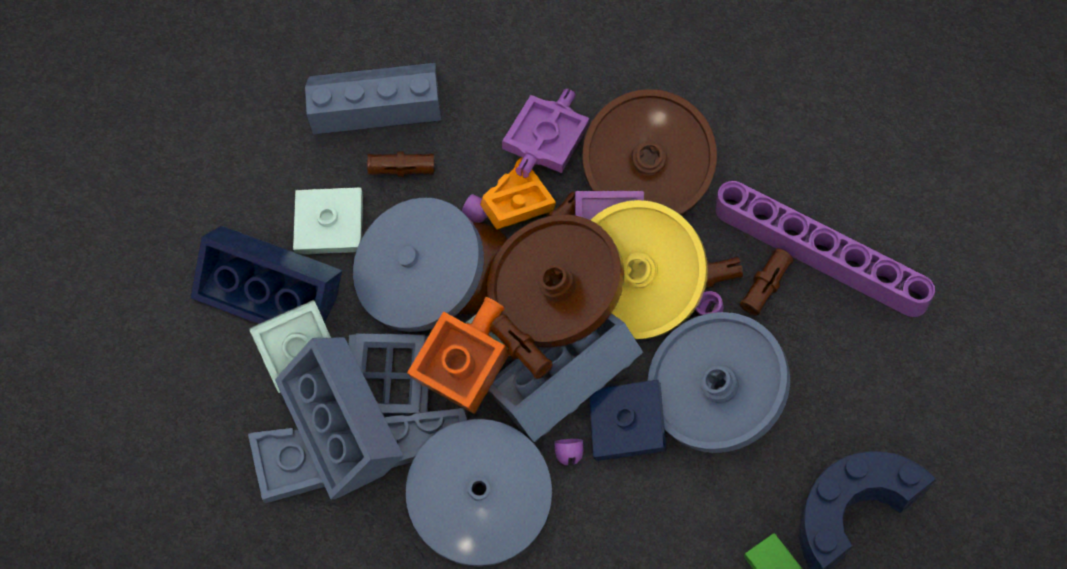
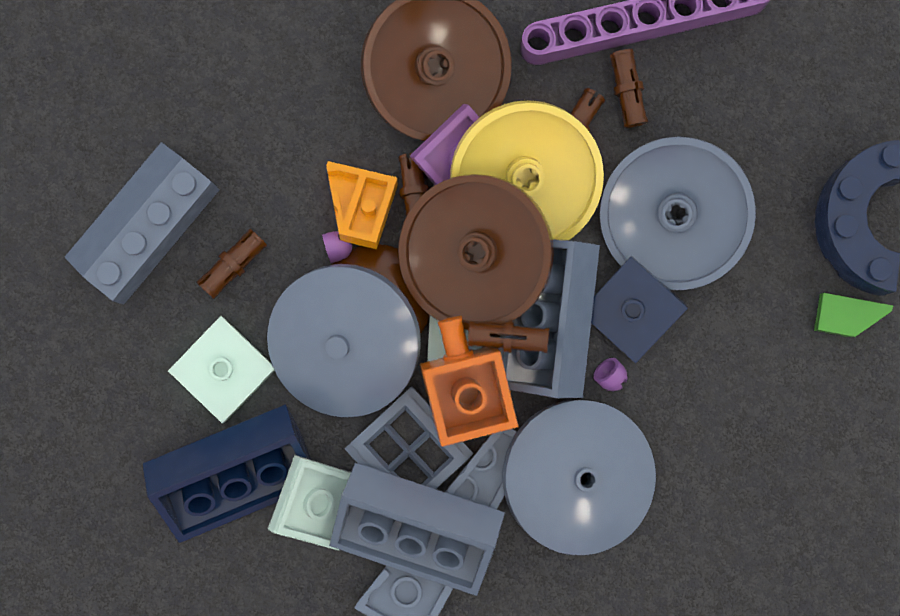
camera: 50 degrees left, 20 degrees up
medium lavender plate [502,89,590,178] -> none
medium lavender hinge [696,291,724,316] -> none

